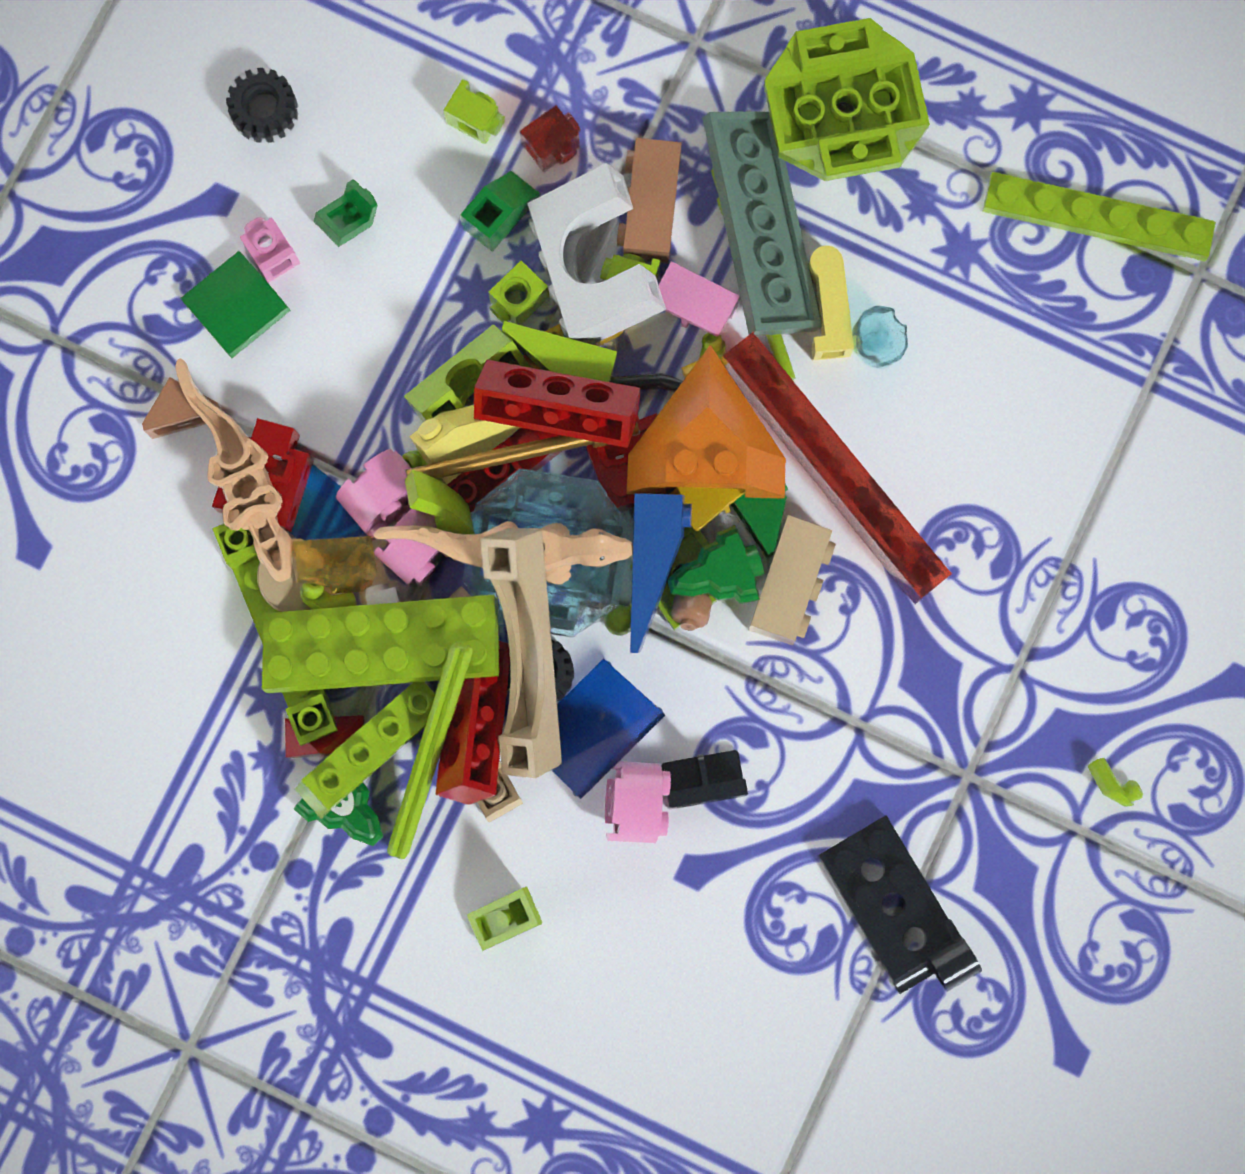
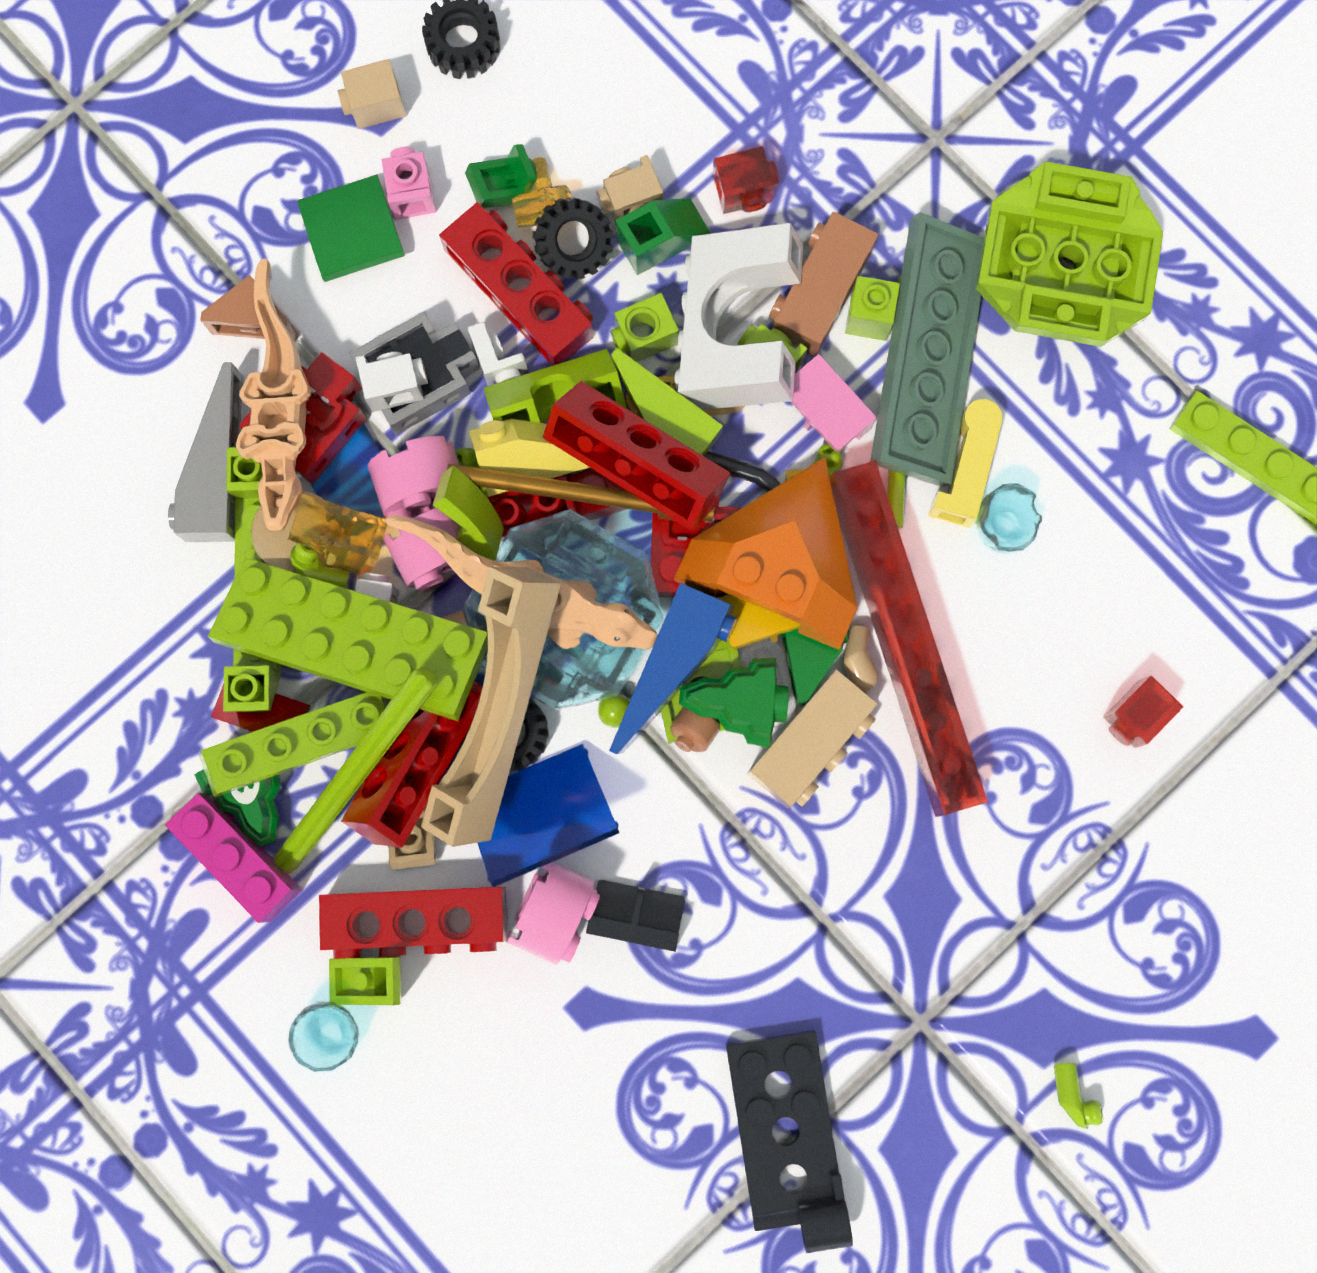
camera: 20 degrees right, 0 degrees up
lime brick [443,79,506,145] -> none
none -> dark pink brick [165,793,303,923]
none -> light grey slope [168,362,243,542]
none -> clear light blue hair [288,1001,360,1072]
none -> red brick [319,886,507,959]
none -> tan brick [337,59,406,129]
none -> piece [349,311,480,435]
none -> white brick [355,352,428,412]
none -> red brick [439,202,594,366]
none -> white bracket [467,322,528,386]
none -> clear yellow piece [511,157,573,228]
none -> black tyre [532,197,614,279]
none -> tan brick [596,154,663,225]
none -> tan arm [843,625,878,693]
none -> lime brick [844,276,900,341]
none -> clear red brick [1103,675,1184,748]

